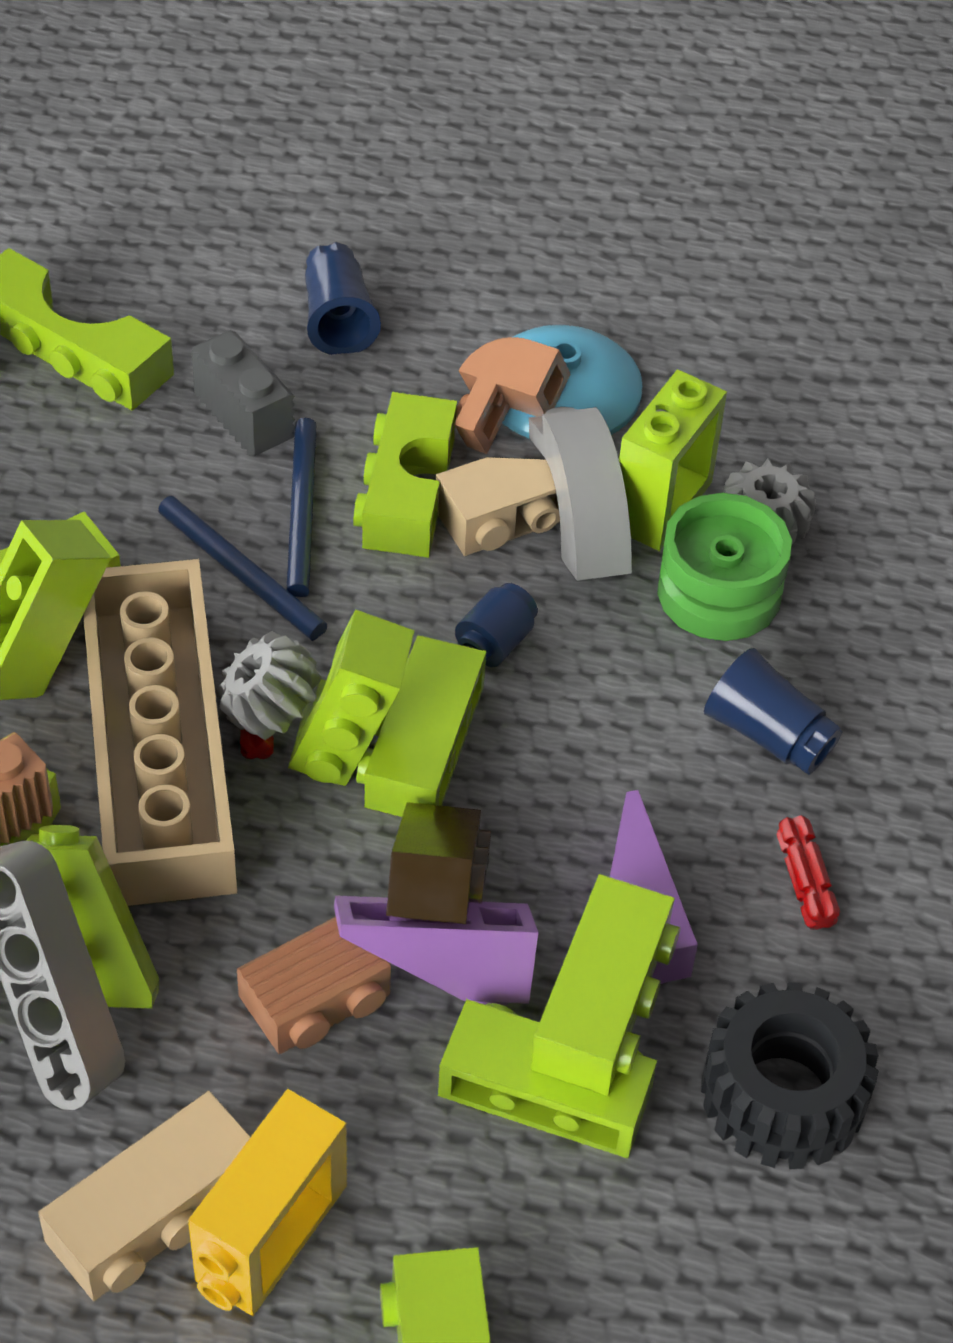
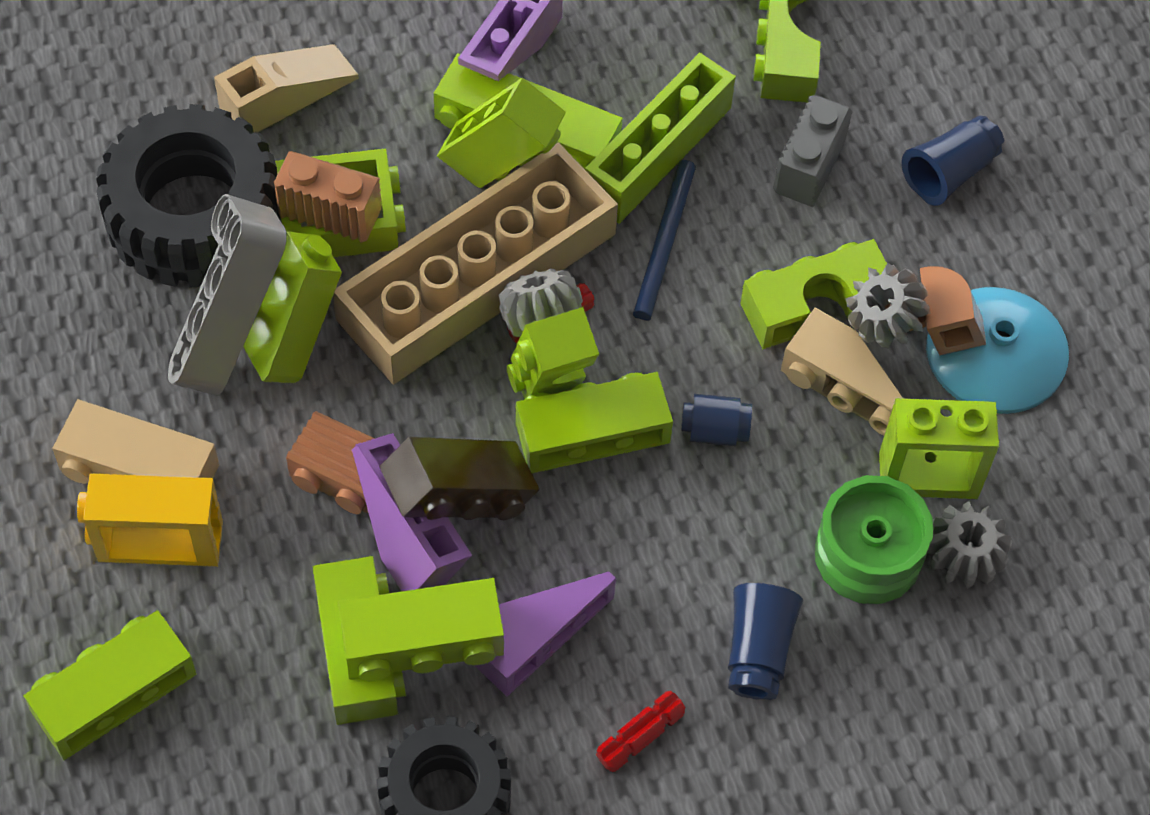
camera: 60 degrees right, 10 degrees up
dark blue bar [286,418,317,597] -> none
light grey arch [529,407,632,581] -> none
none -> lime brick [585,52,736,224]
none -> light grey gear [845,263,931,349]

